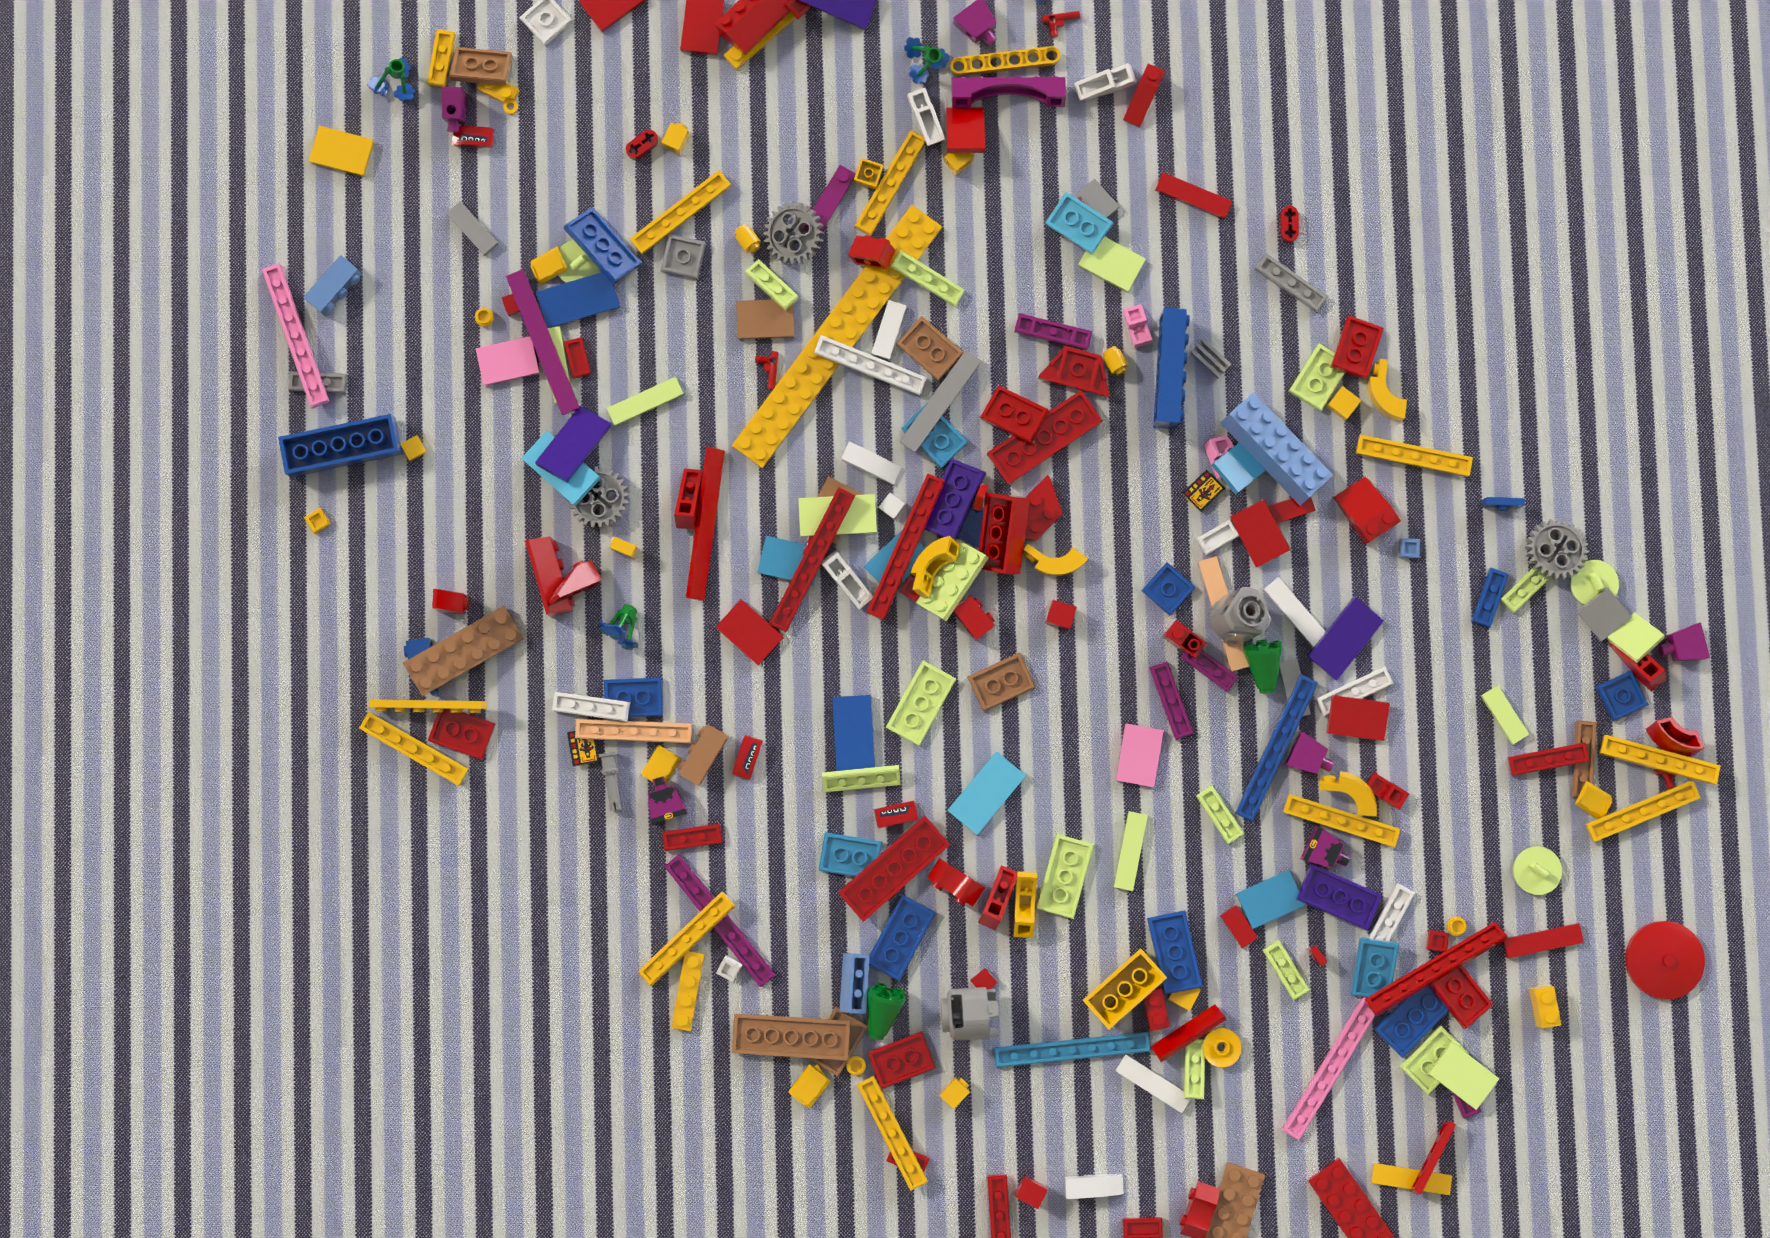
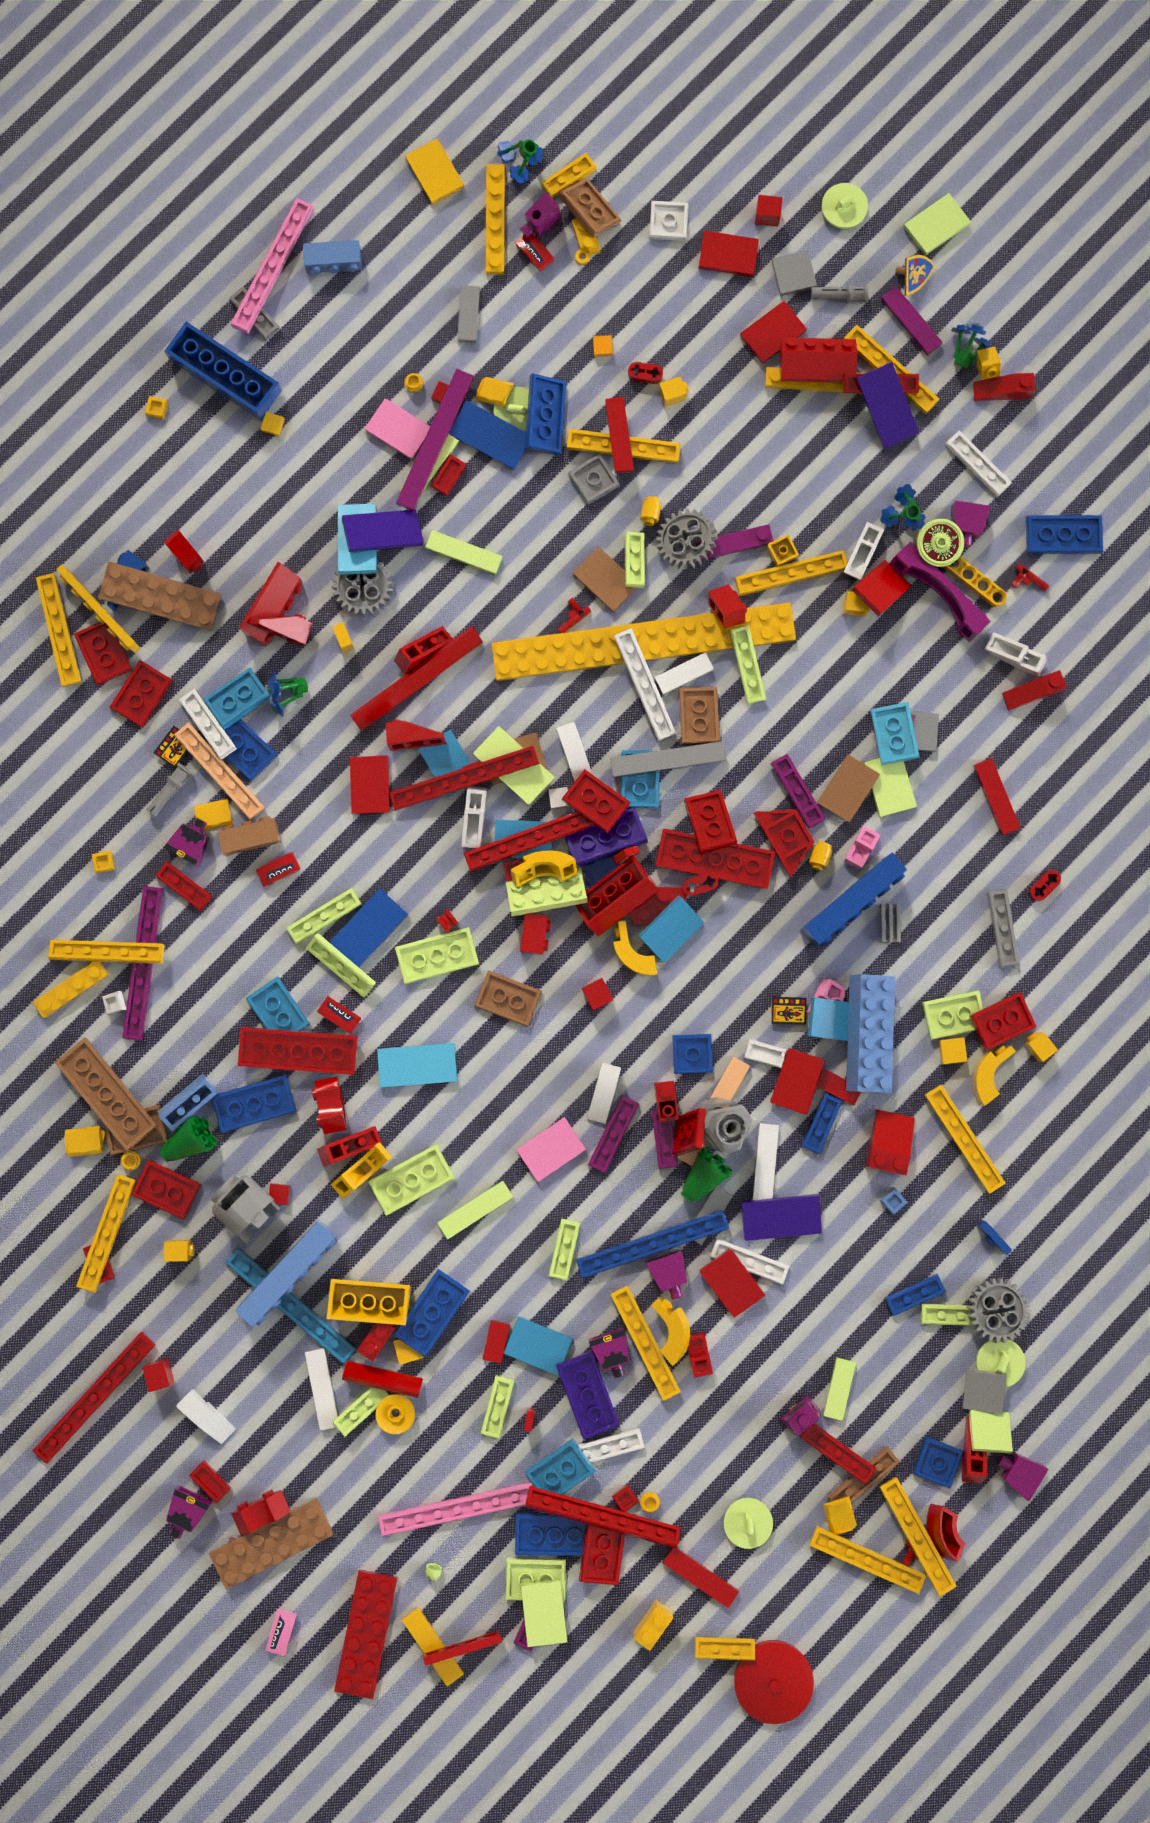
camera: 40 degrees right, 0 degrees up
none -> yellow tile [92,851,115,874]
none -> red tile [109,660,173,728]
none -> dark azure tile [203,667,271,730]
none -> medium blue brick [235,1219,336,1327]
none -> yellowish green tile [286,888,362,945]
none -> red slope [385,720,447,751]
none -> yellowish green hinge [425,1563,442,1581]
none -> red wheel [436,909,459,933]
none -> yellow plate [486,164,505,275]
none -> red tile [562,769,631,834]
none -> white slope [587,1063,621,1124]
none -> light orange tile [593,335,613,357]
none -> red tile [605,397,634,474]
none -> dark azure tile [638,895,704,963]
none -> red tile [673,1108,706,1156]
none -> red beam [683,873,718,896]
none -> yellow tile [695,1637,755,1660]
none -> magenta torso [779,1394,820,1436]
none -> blue tile [801,1093,843,1154]
none -> medium nougat tile [817,754,880,823]
none -> yellowish green shield [917,519,964,567]
none -> yellow brick [1024,1031,1058,1062]

